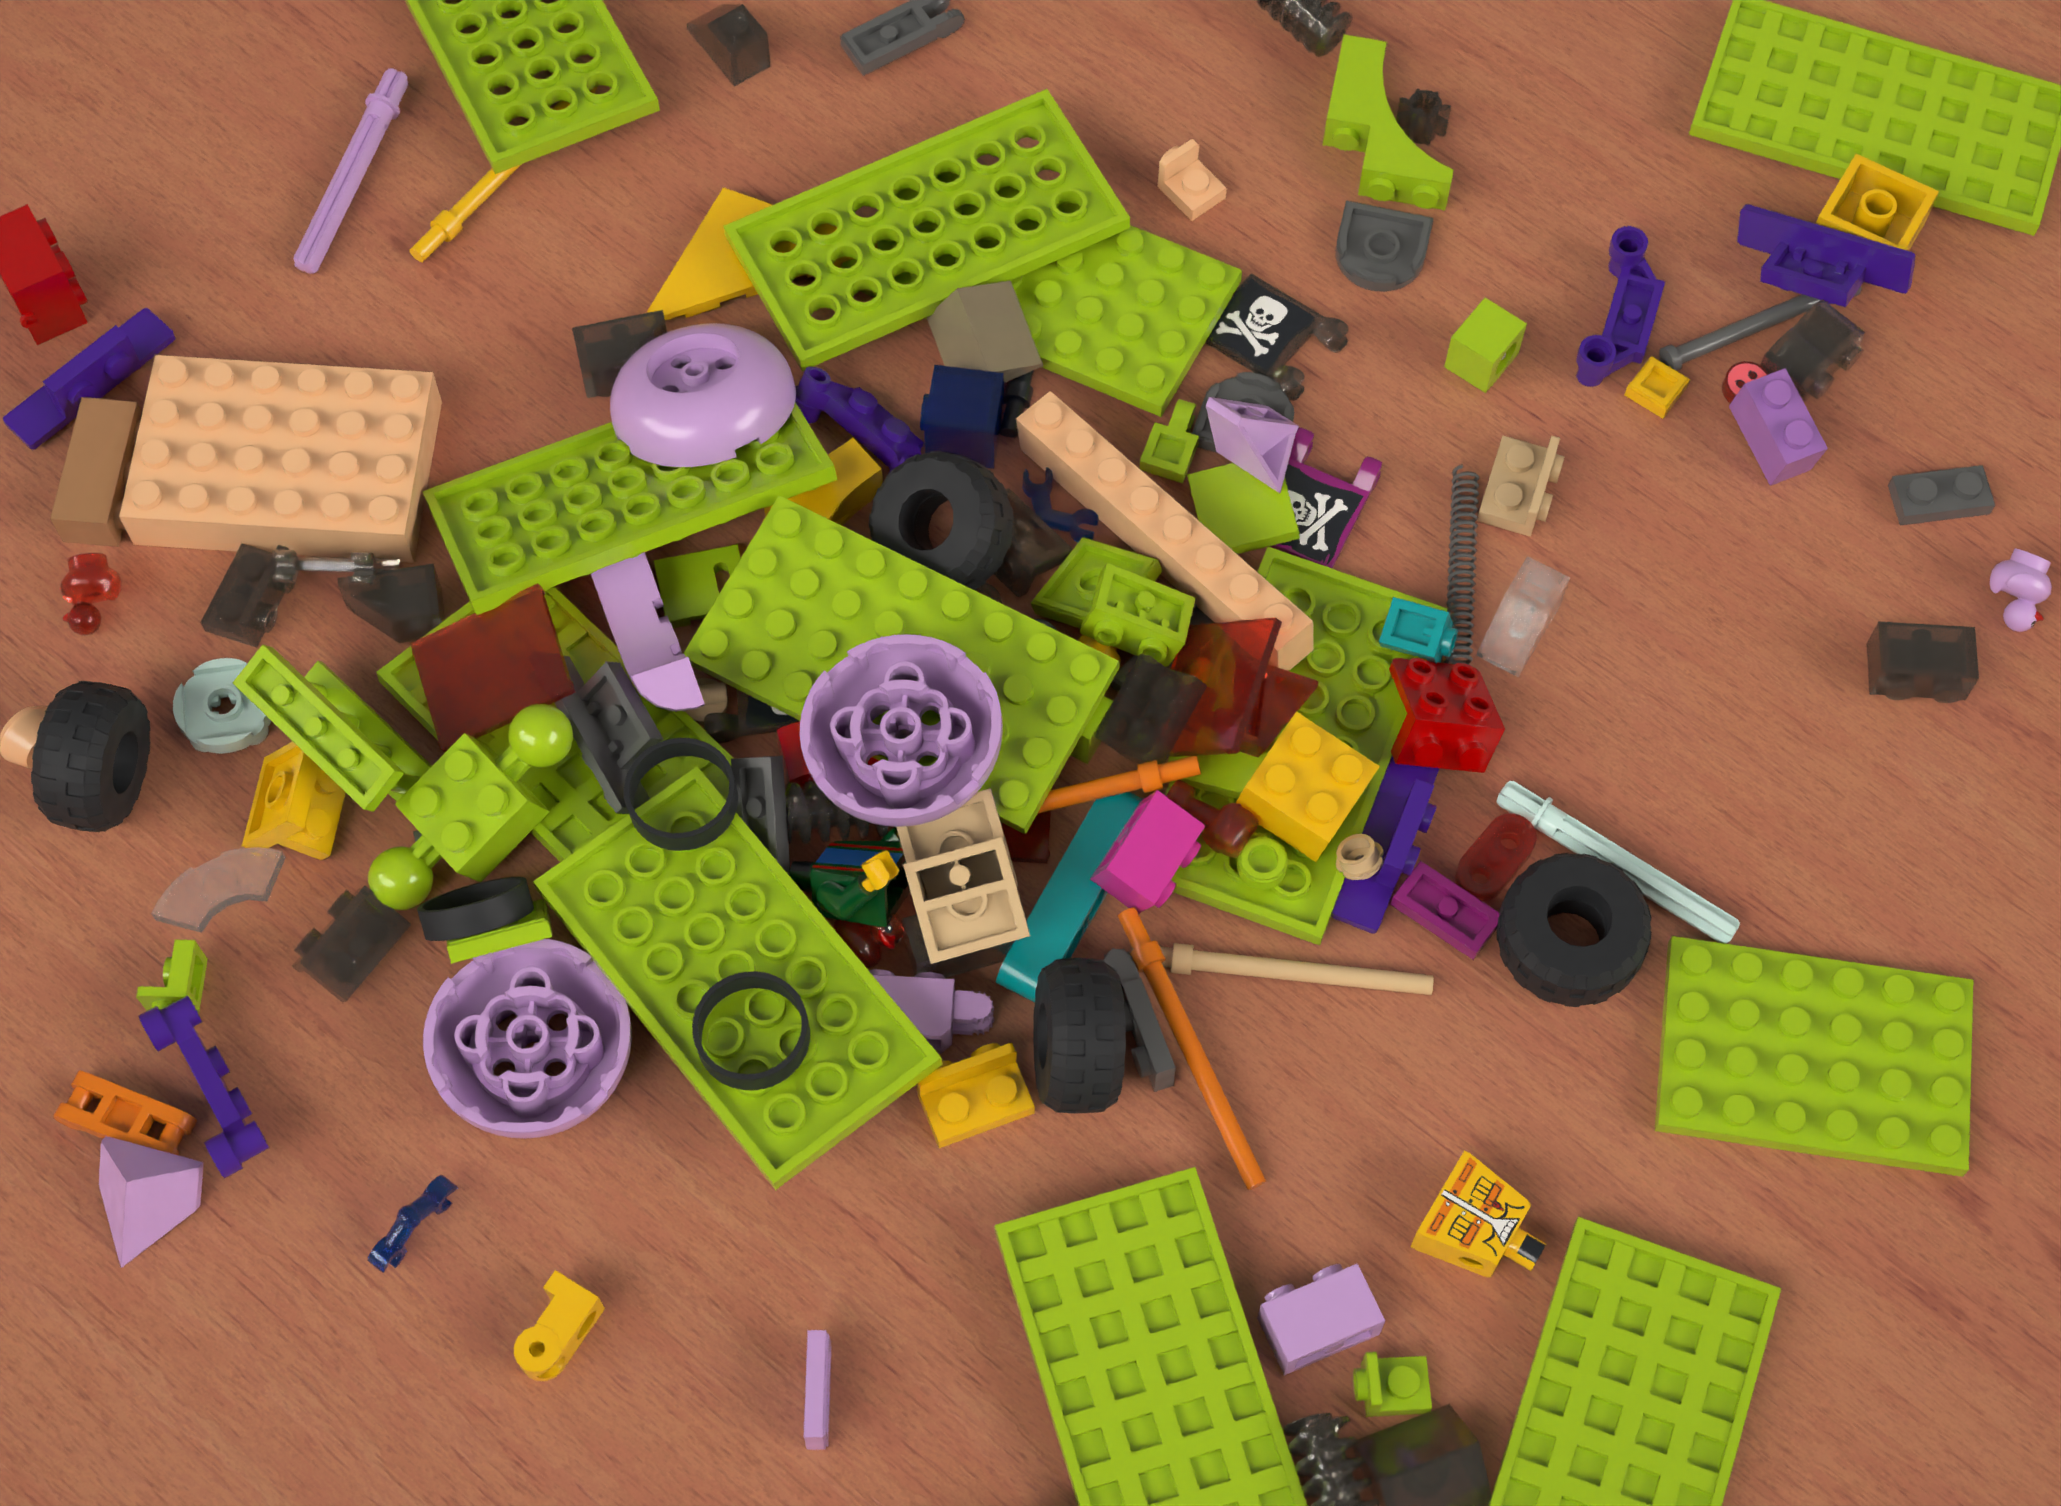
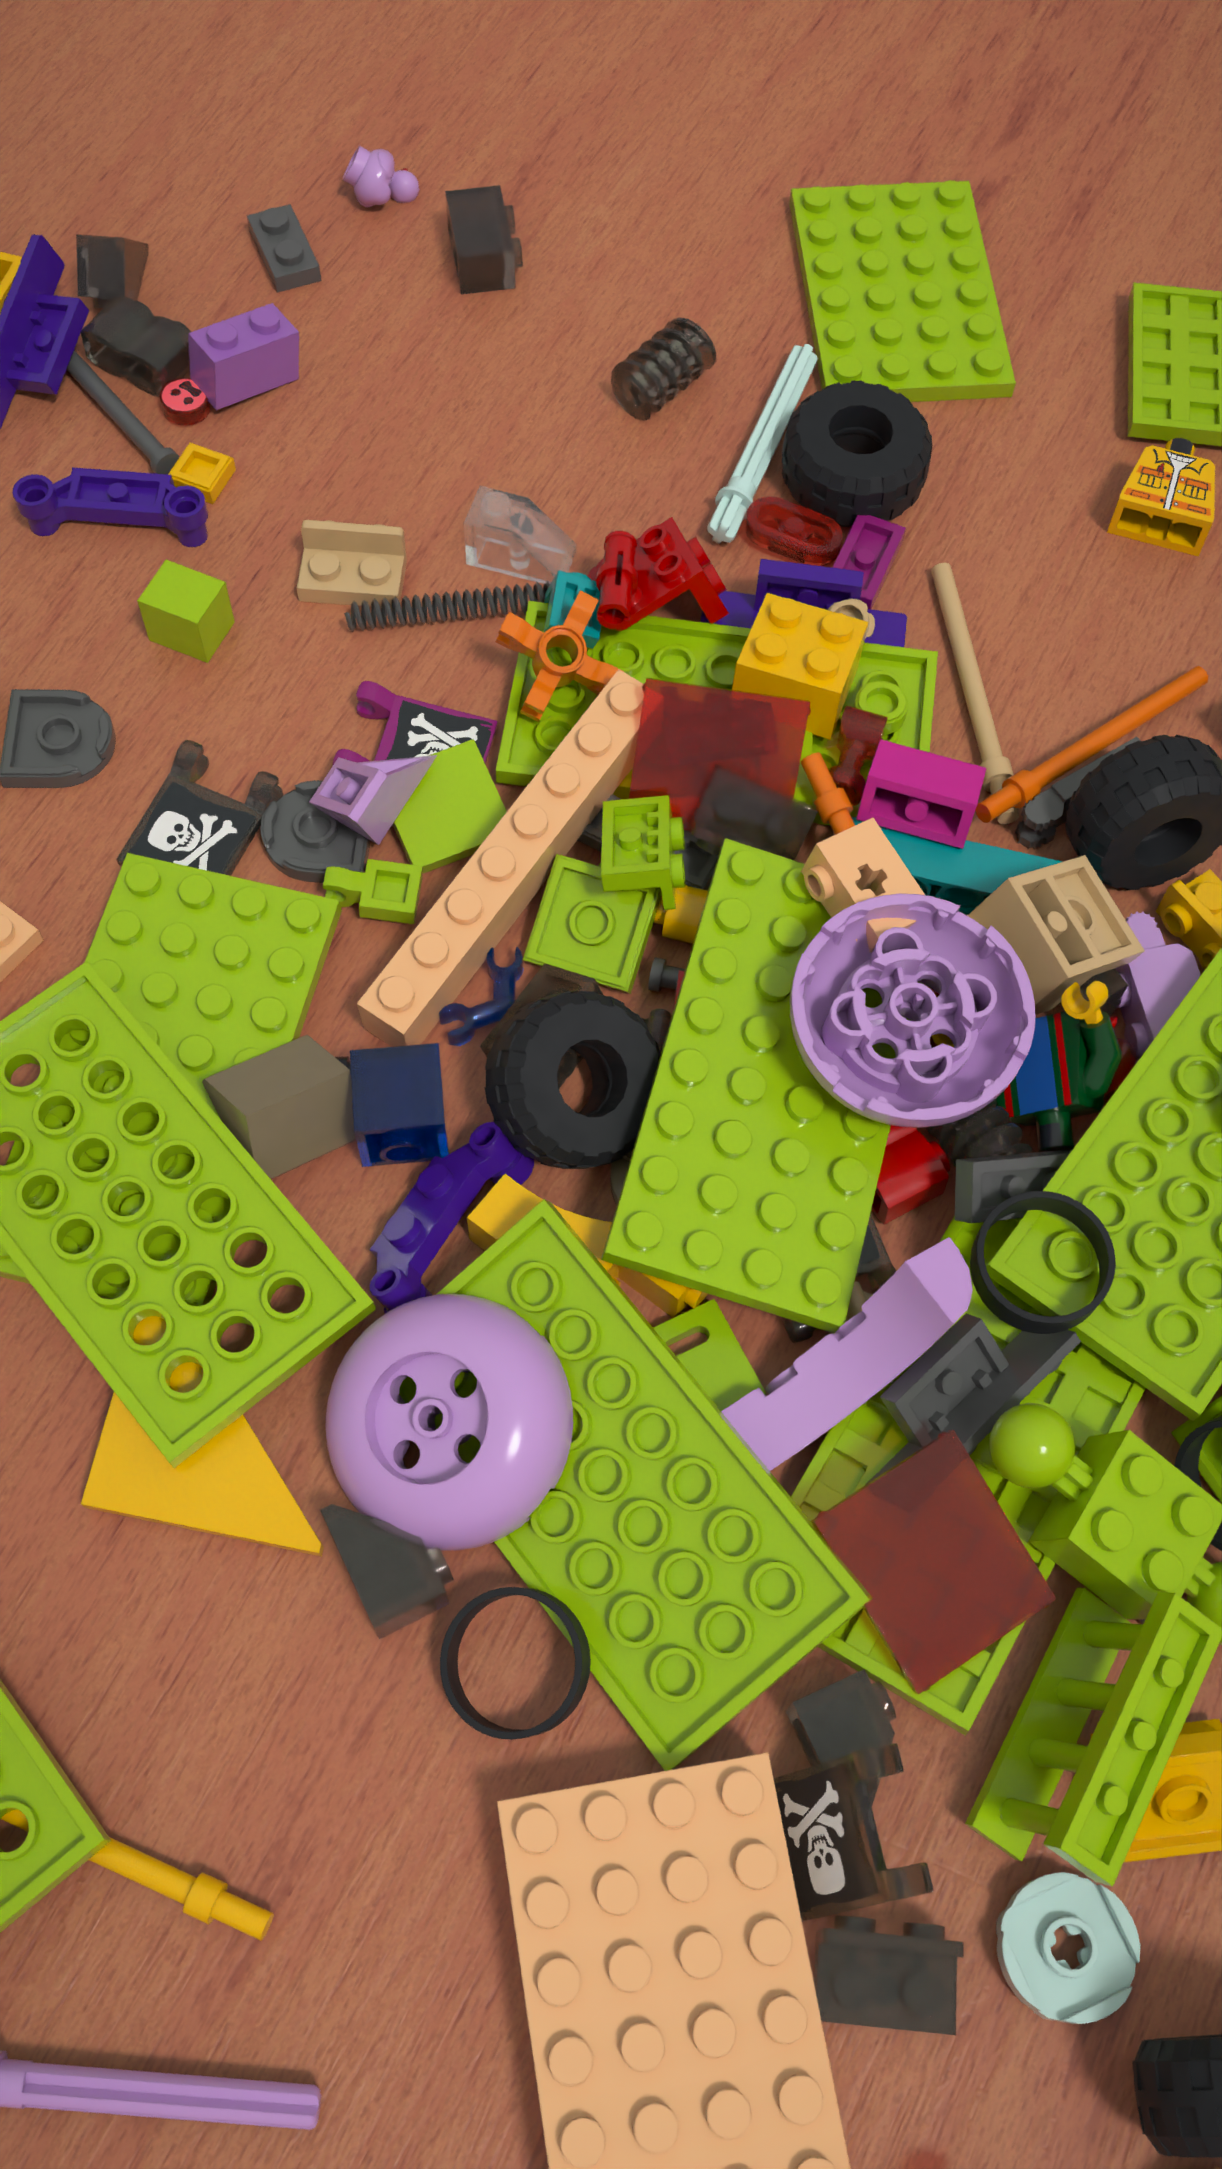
camera: 105 degrees left, 0 degrees up
none -> clear smoke slope [76,234,149,310]
none -> black tyre [440,1587,591,1740]
none -> orange pin [495,590,624,722]
none -> red pin [596,531,638,629]
none -> clear smoke piece [611,317,717,421]
none -> light nougat brick [801,818,925,953]

